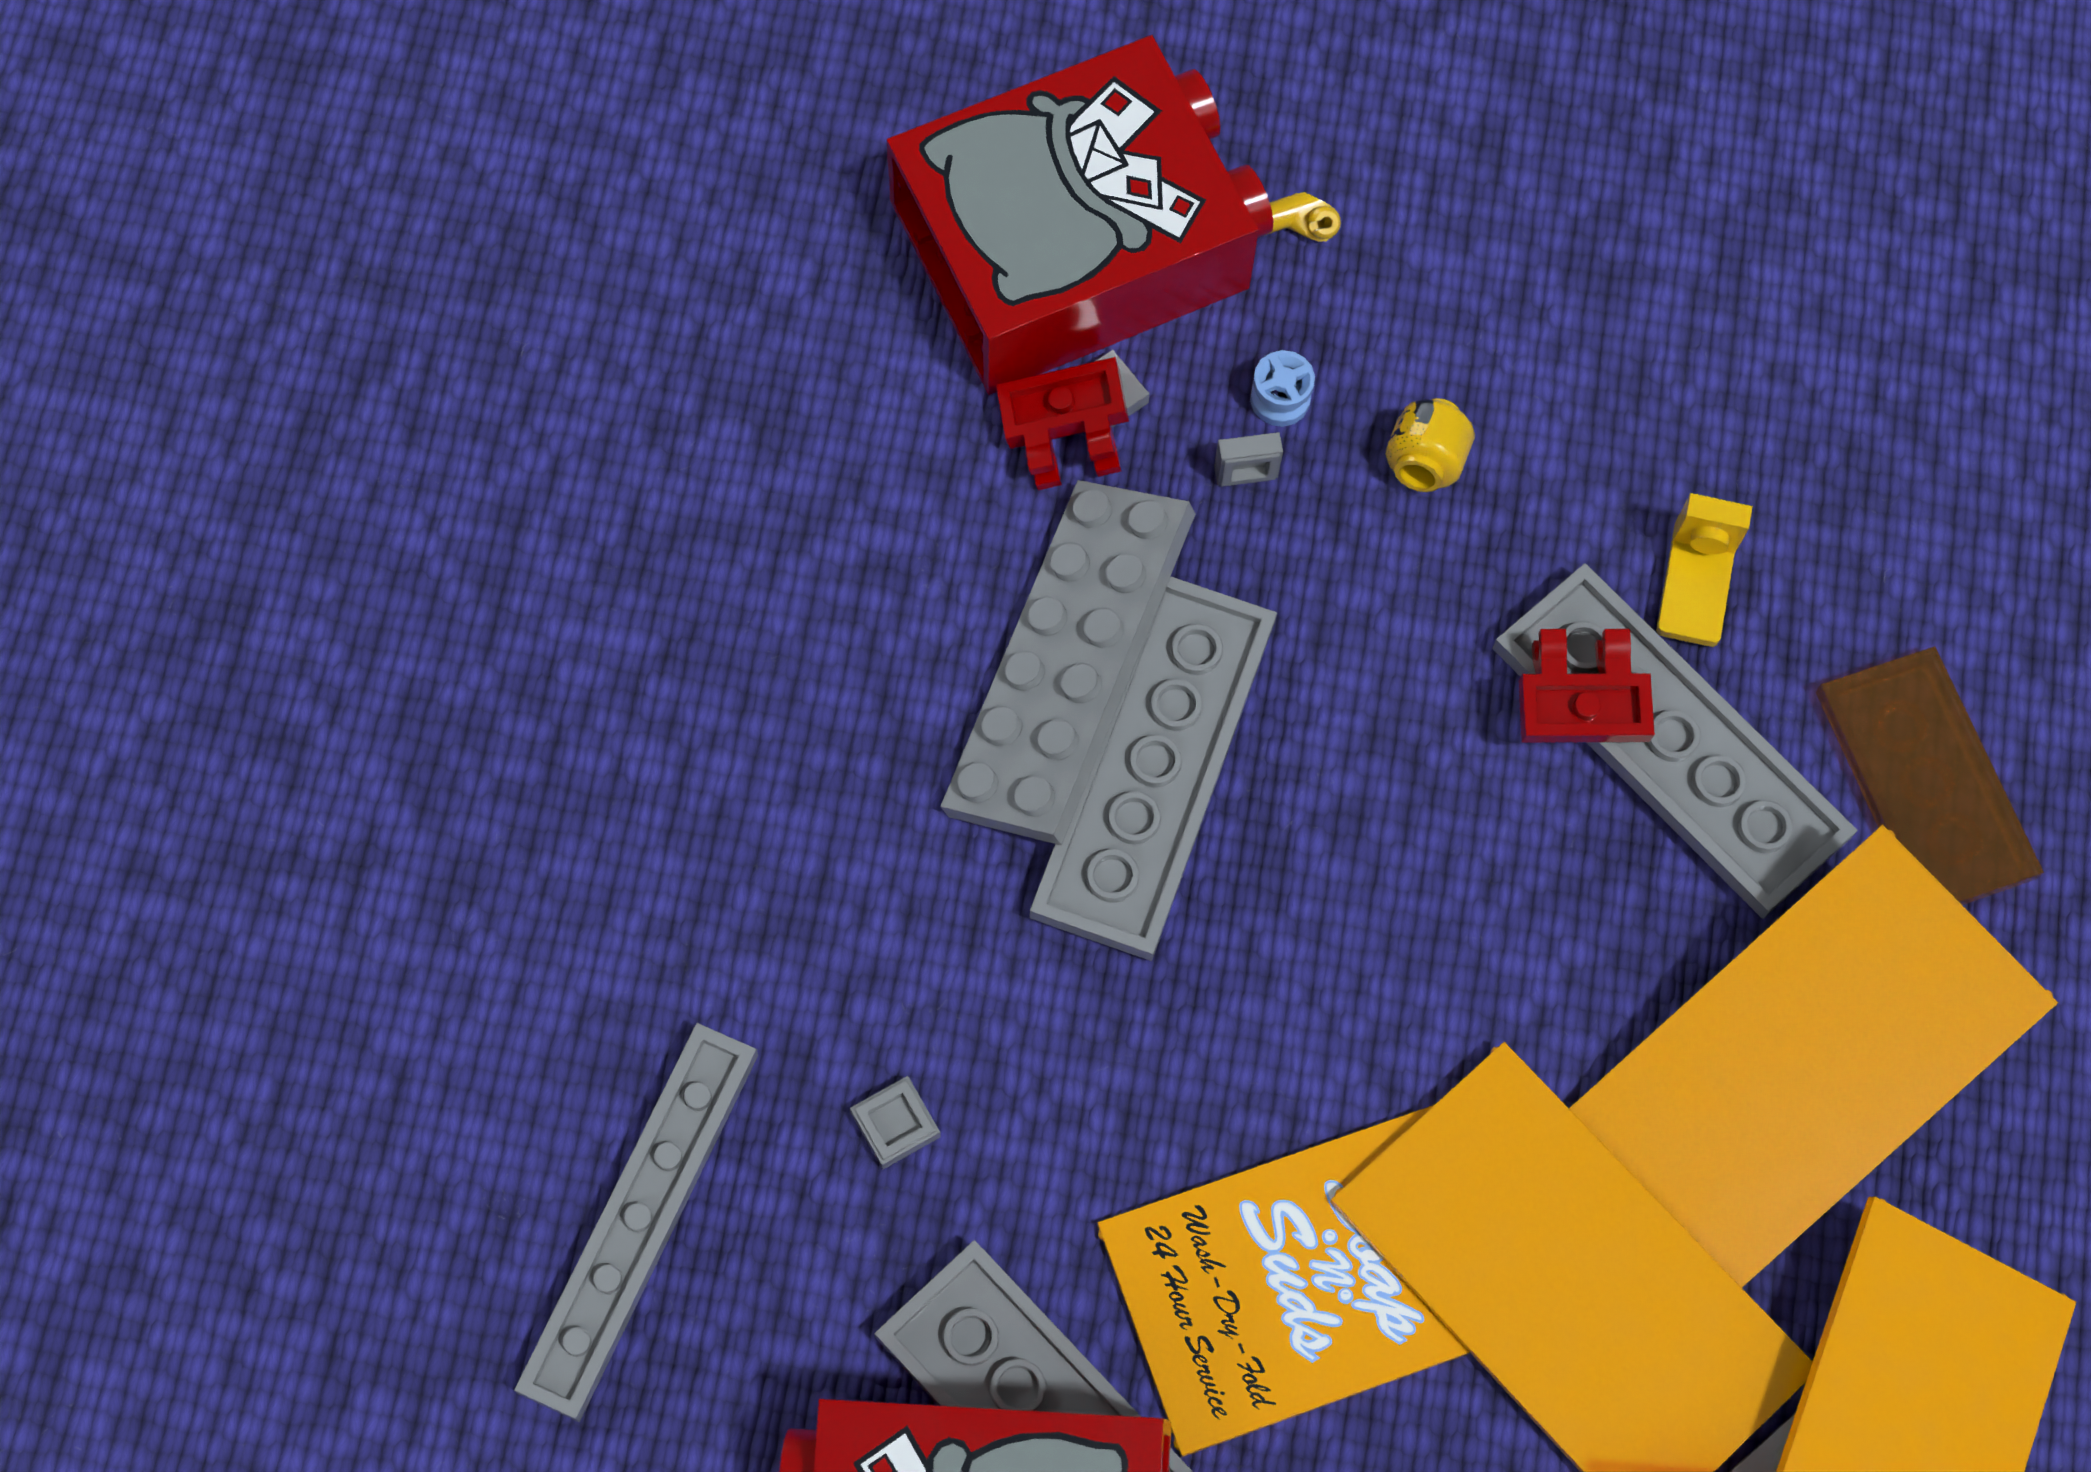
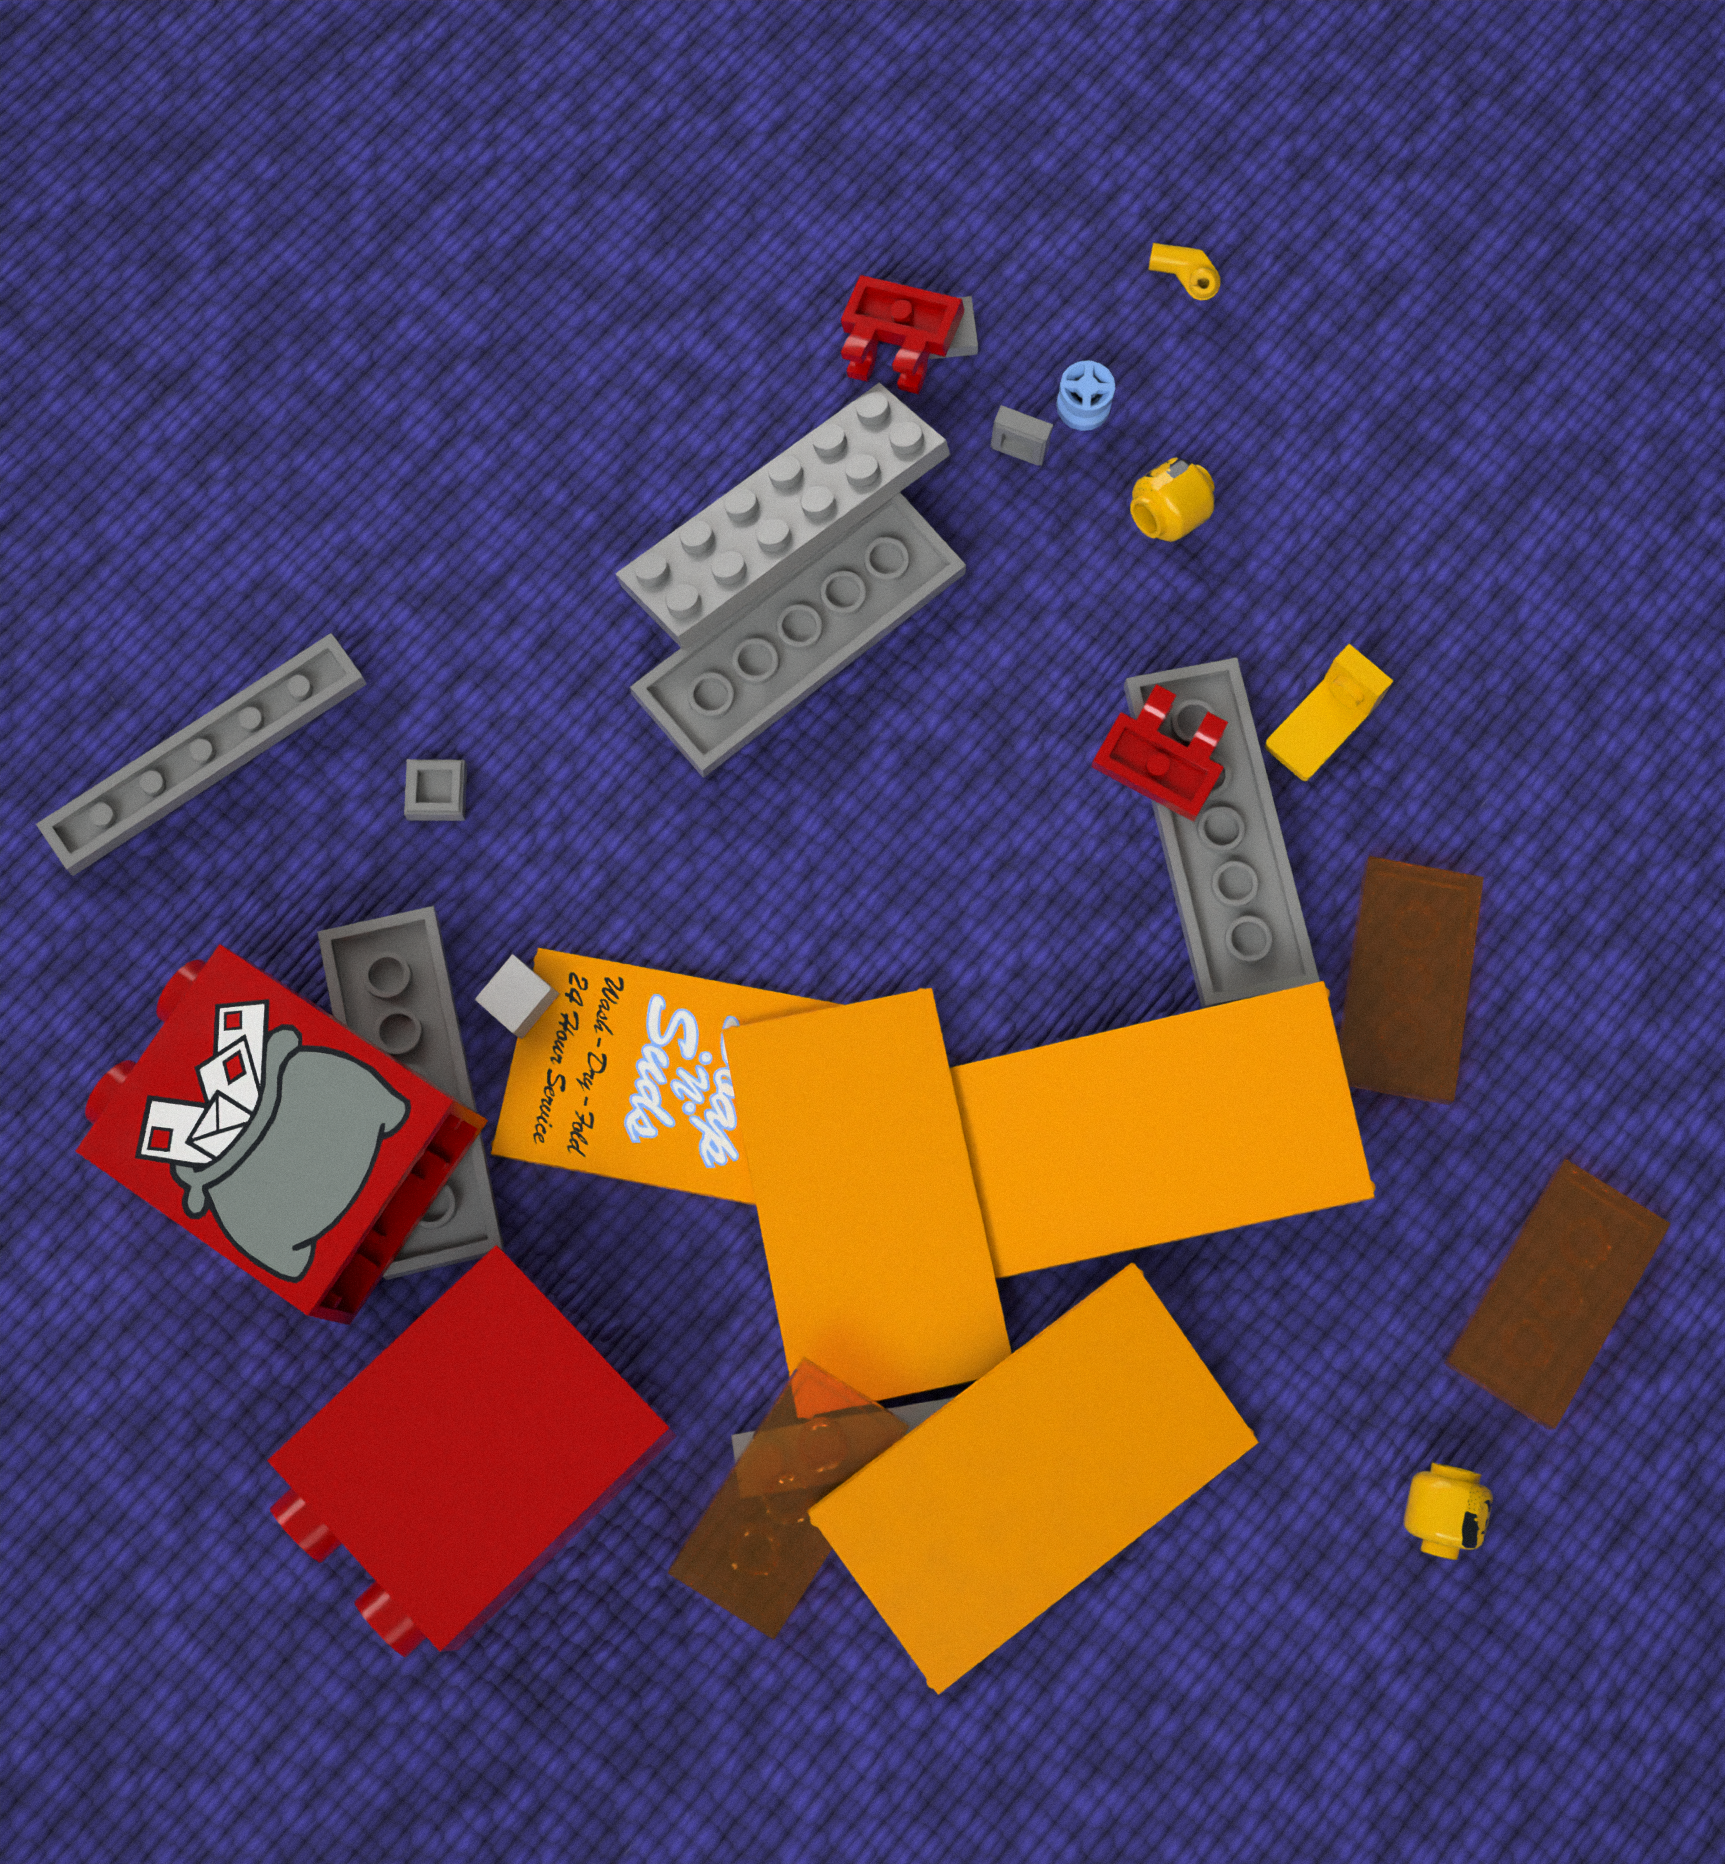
camera: 30 degrees right, 5 degrees up
brick [886,35,1274,395] -> none
none -> light grey tile [474,954,560,1039]

